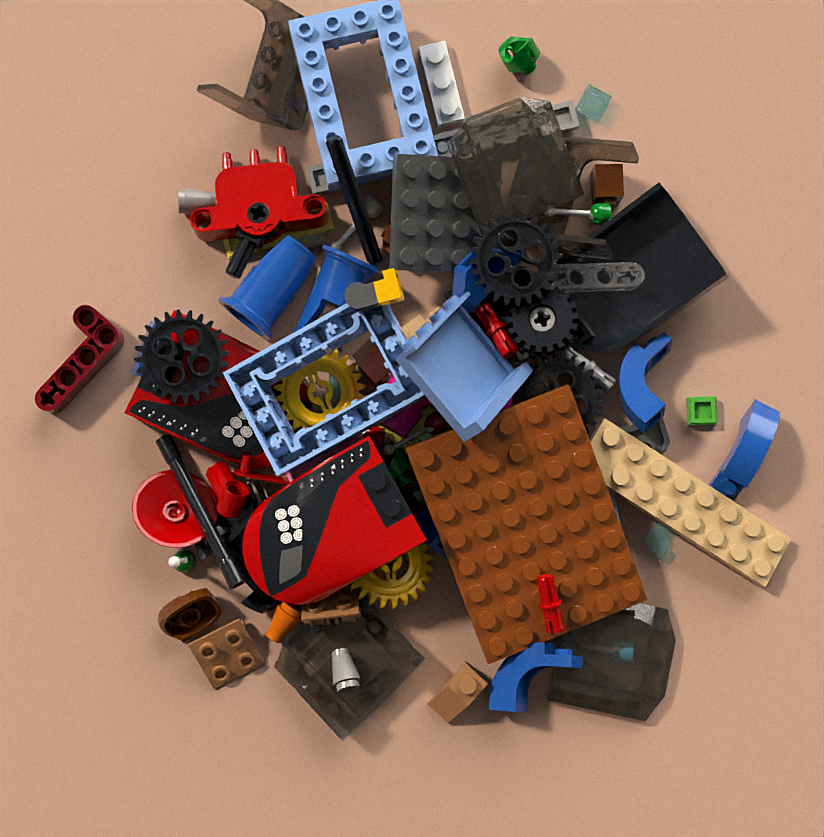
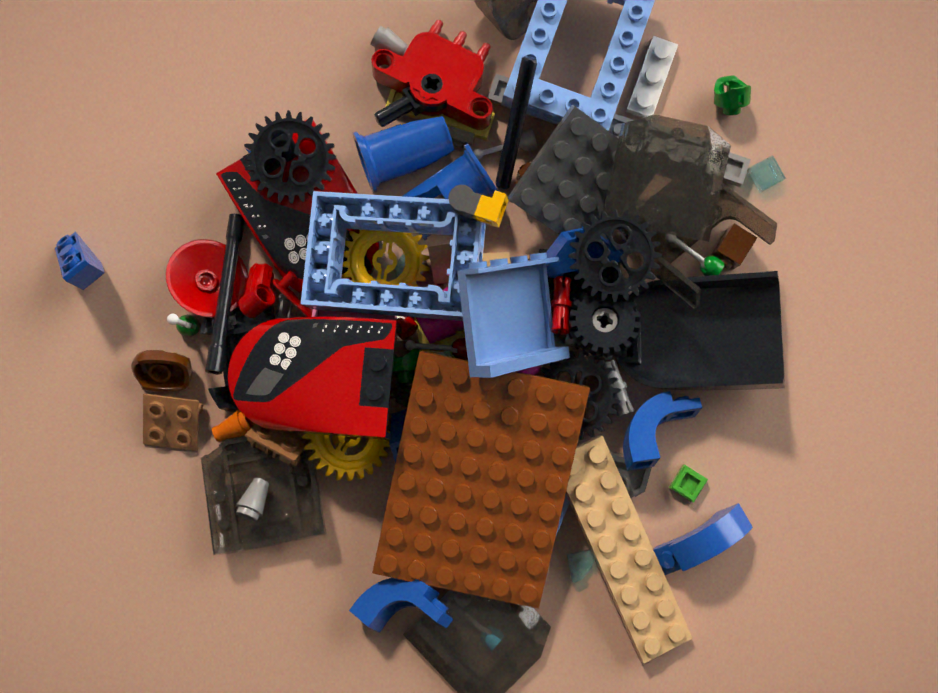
camera: 35 degrees right, 0 degrees up
dark red beam [35,305,124,414] -> none
medium nougat slope [427,661,488,723] -> none
red axle [537,574,565,634] -> none
clear beam [547,262,645,293] -> none
none -> blue slope [55,231,105,290]

